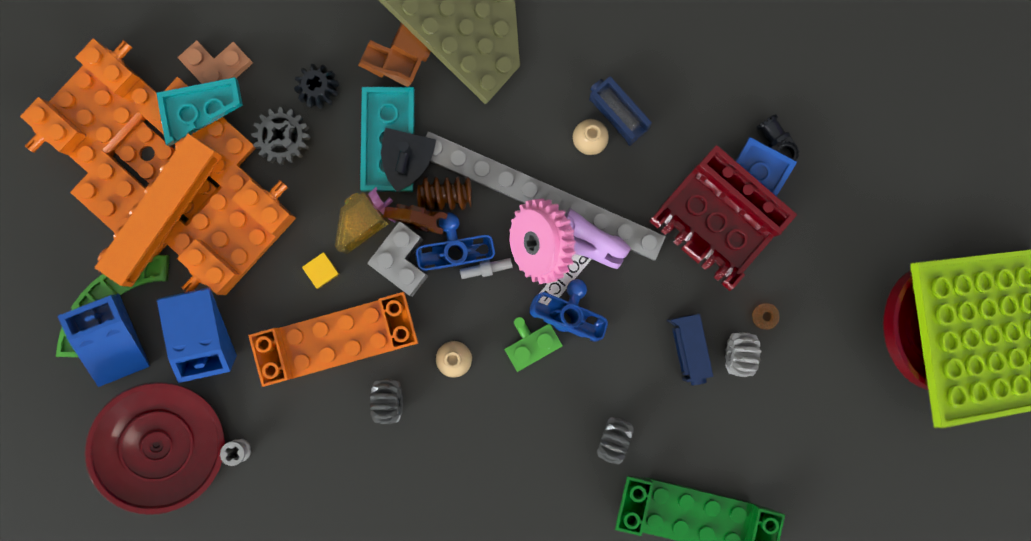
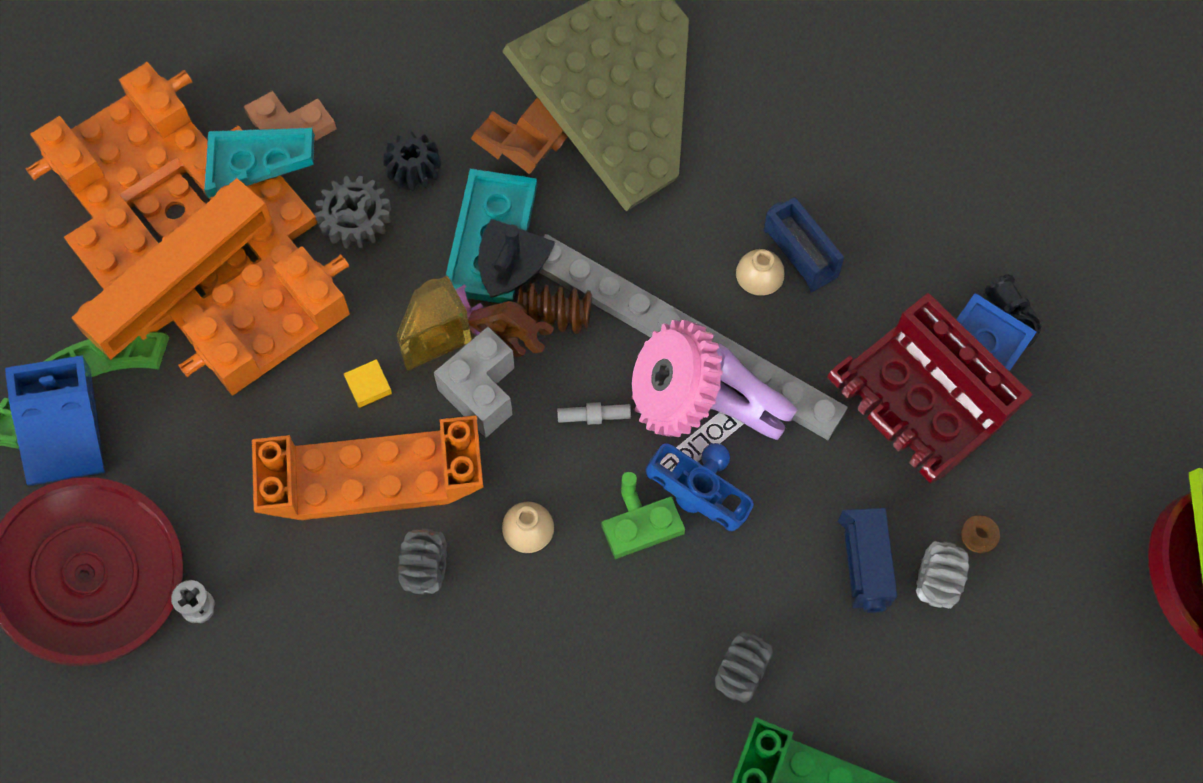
camera: 15 degrees right, 20 degrees down
blue slope [157,287,237,383] -> none
blue piece [415,212,495,271] -> none

